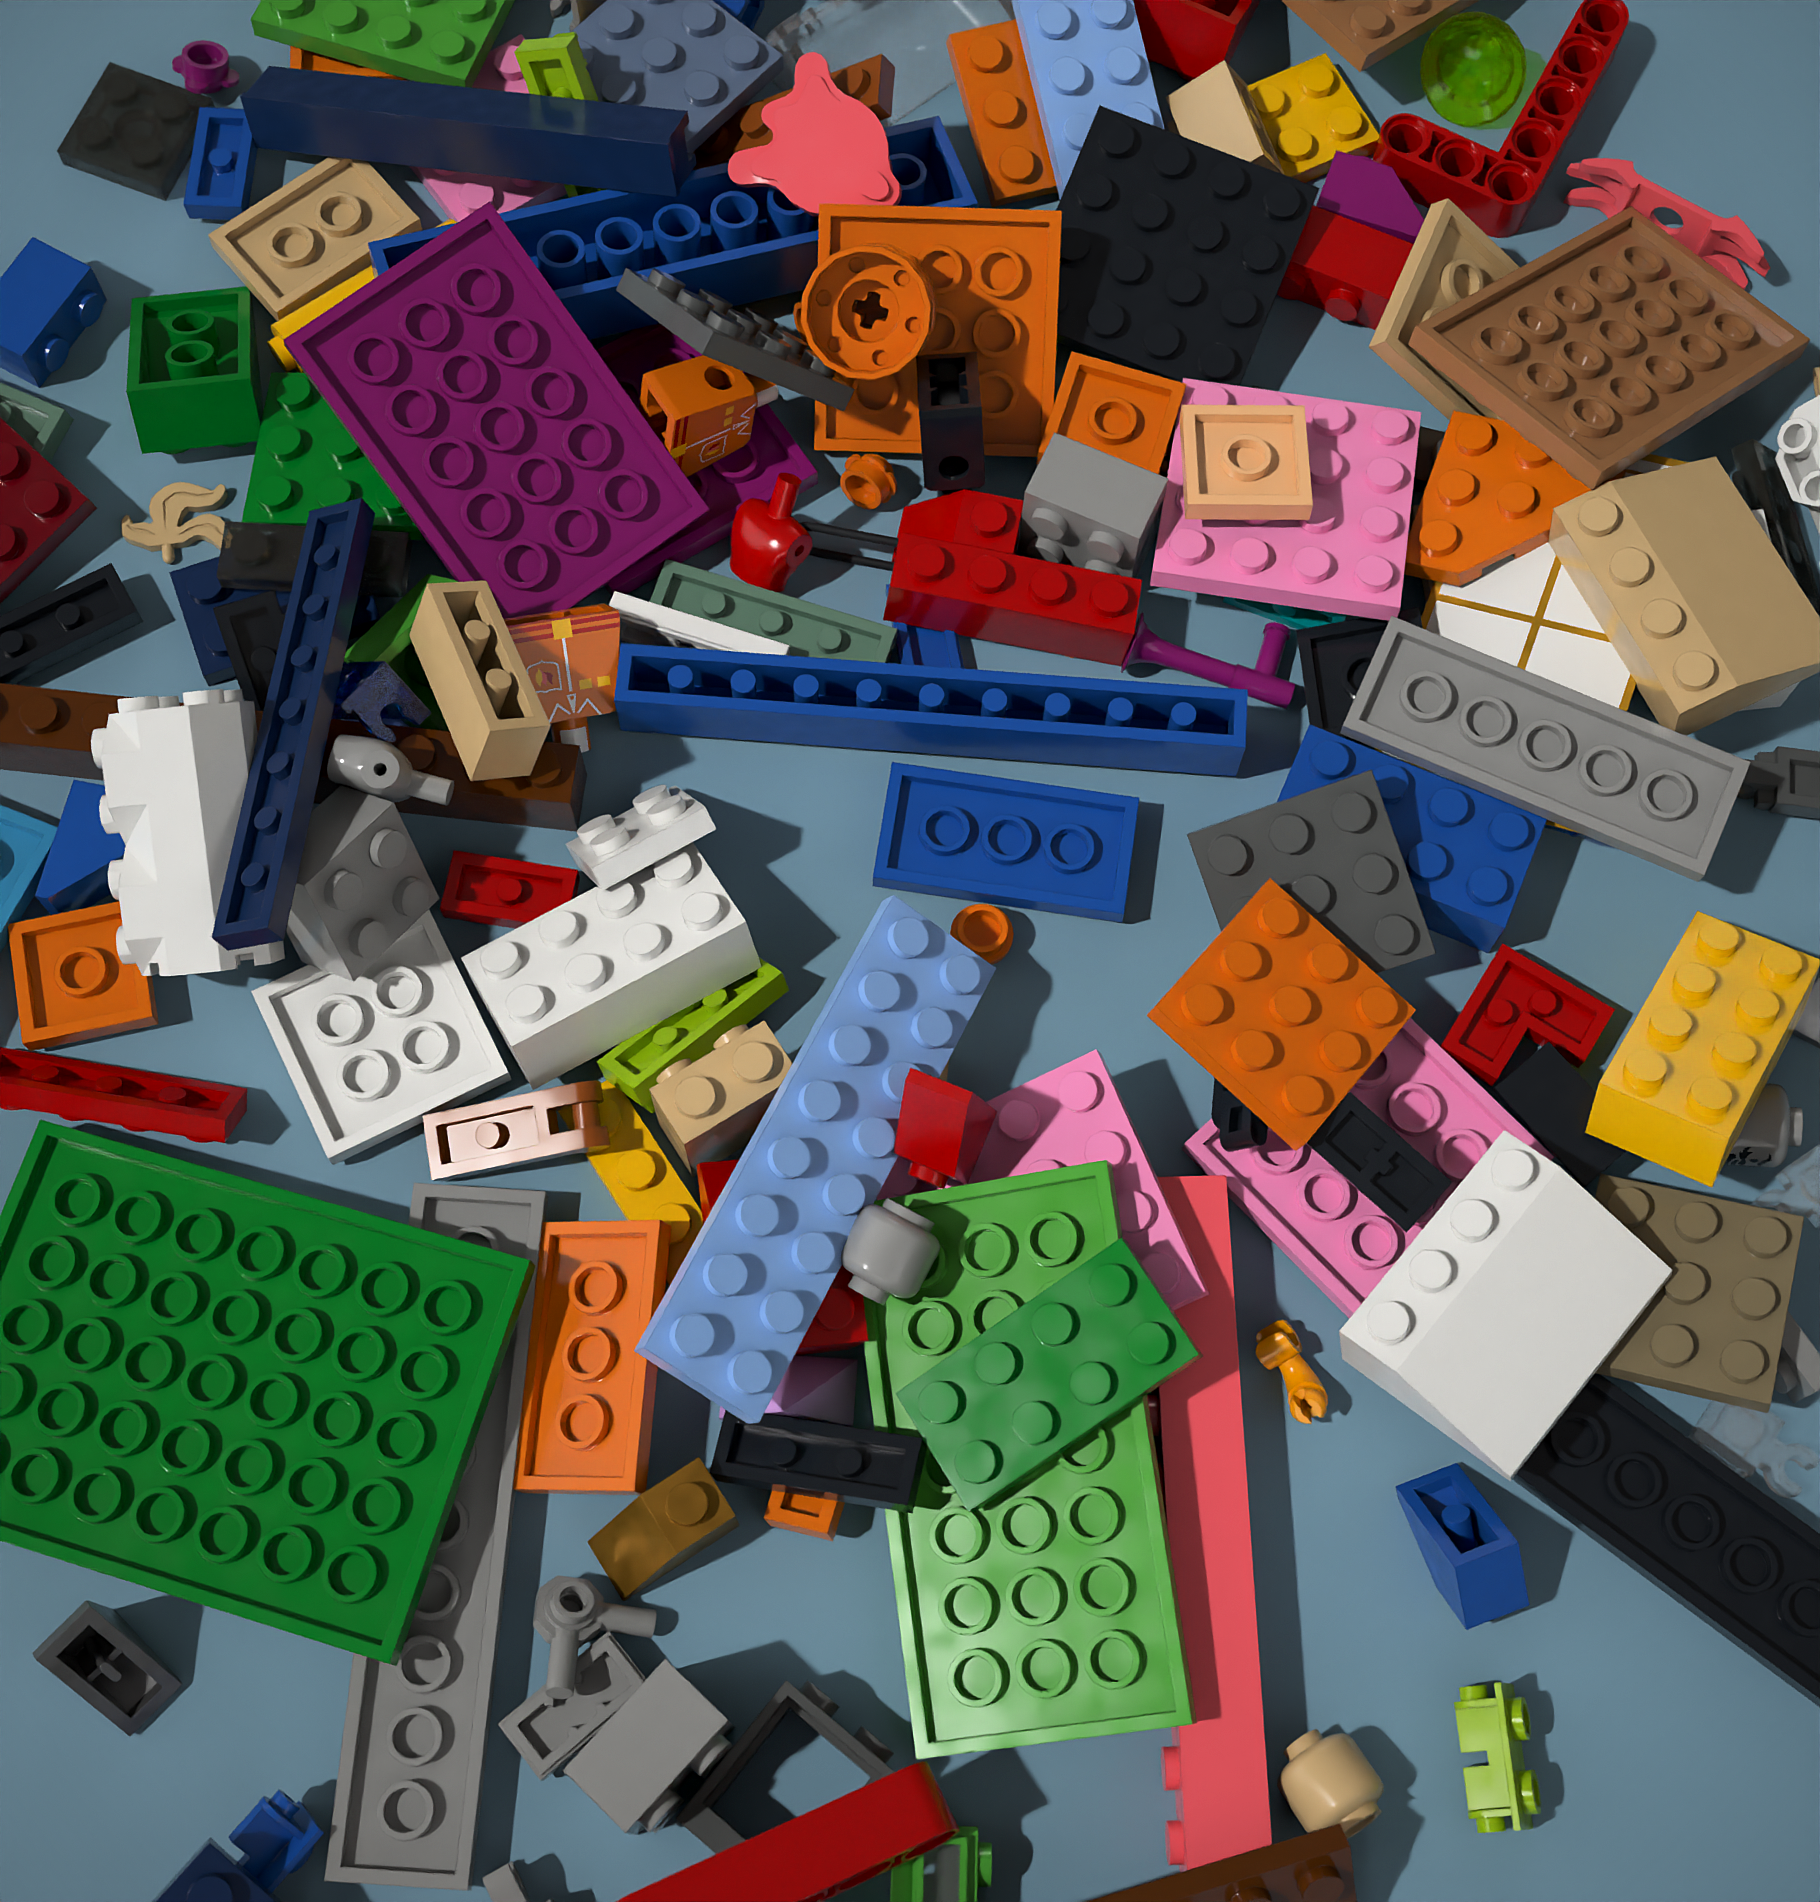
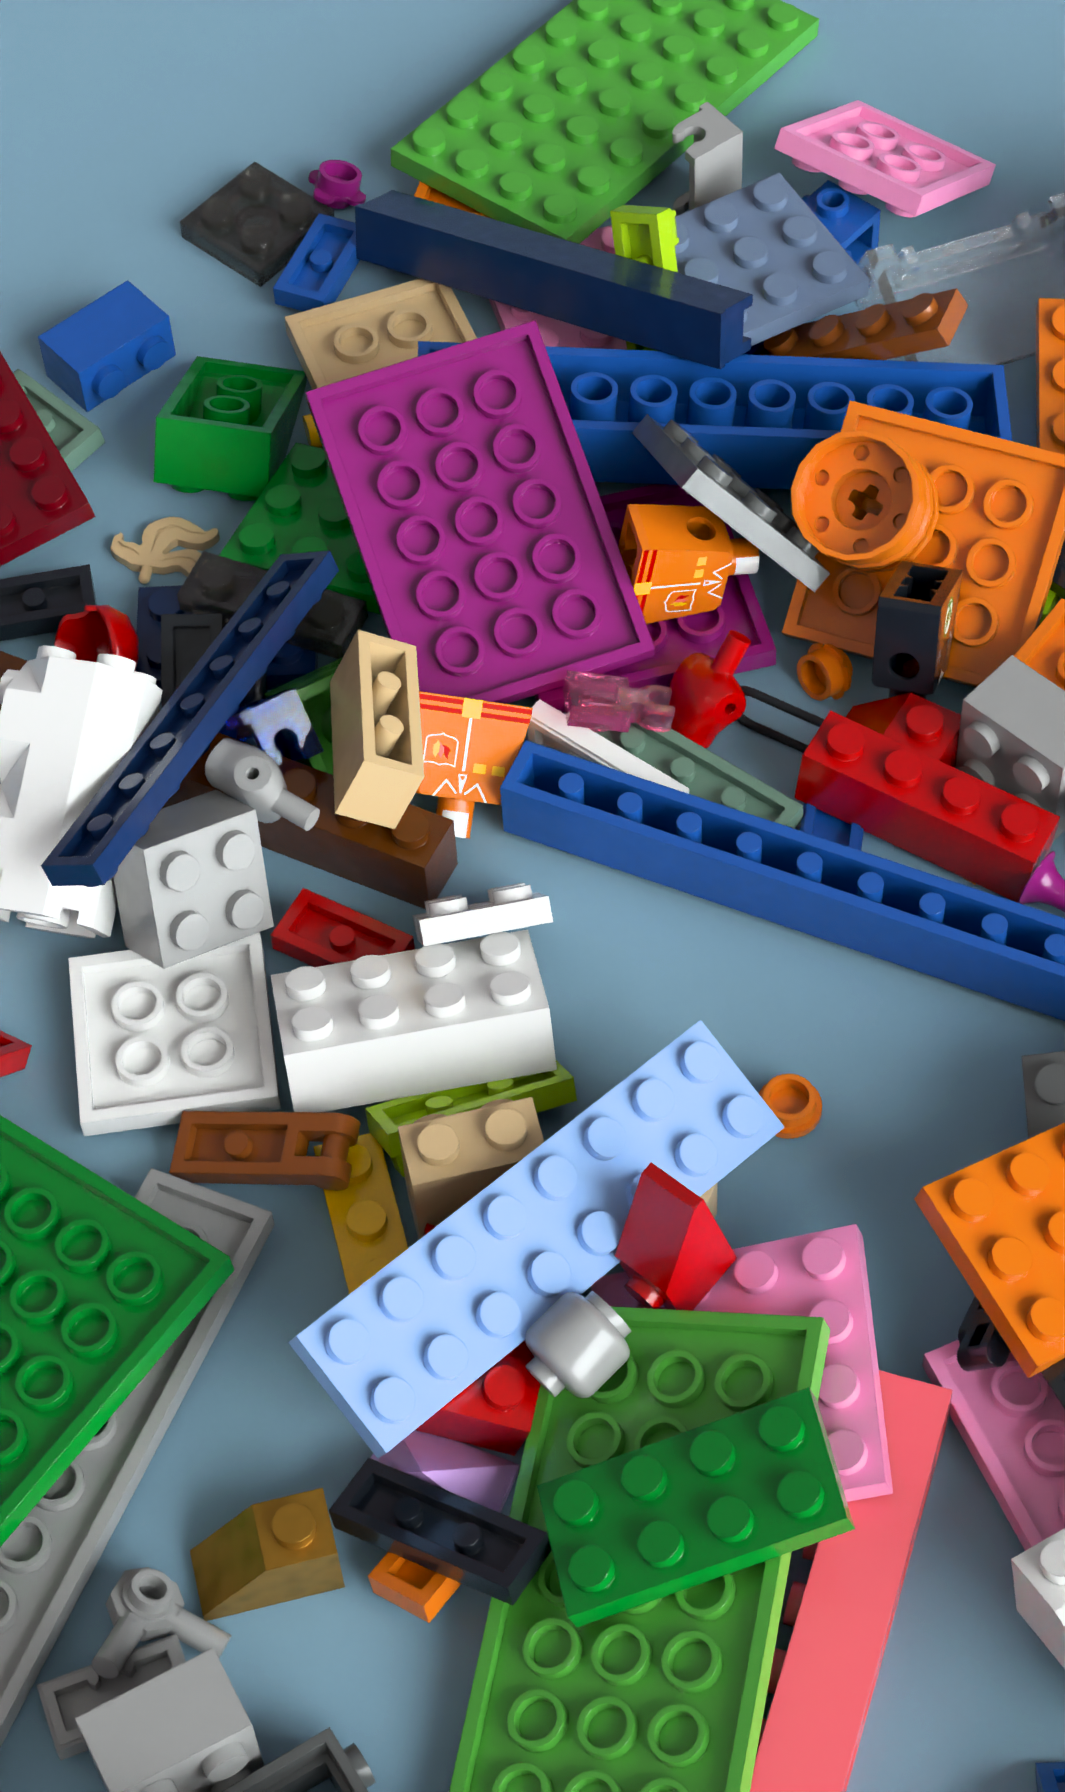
camera: 25 degrees right, 15 degrees down
orange plate [513,1220,671,1495] -> none
coral tile [728,52,902,217] -> none
blue plate [873,762,1139,923] -> none
light orange arm [1255,1320,1328,1424] -> none
none -> red hair [54,605,139,671]
none -> clear pink plate [563,670,675,733]

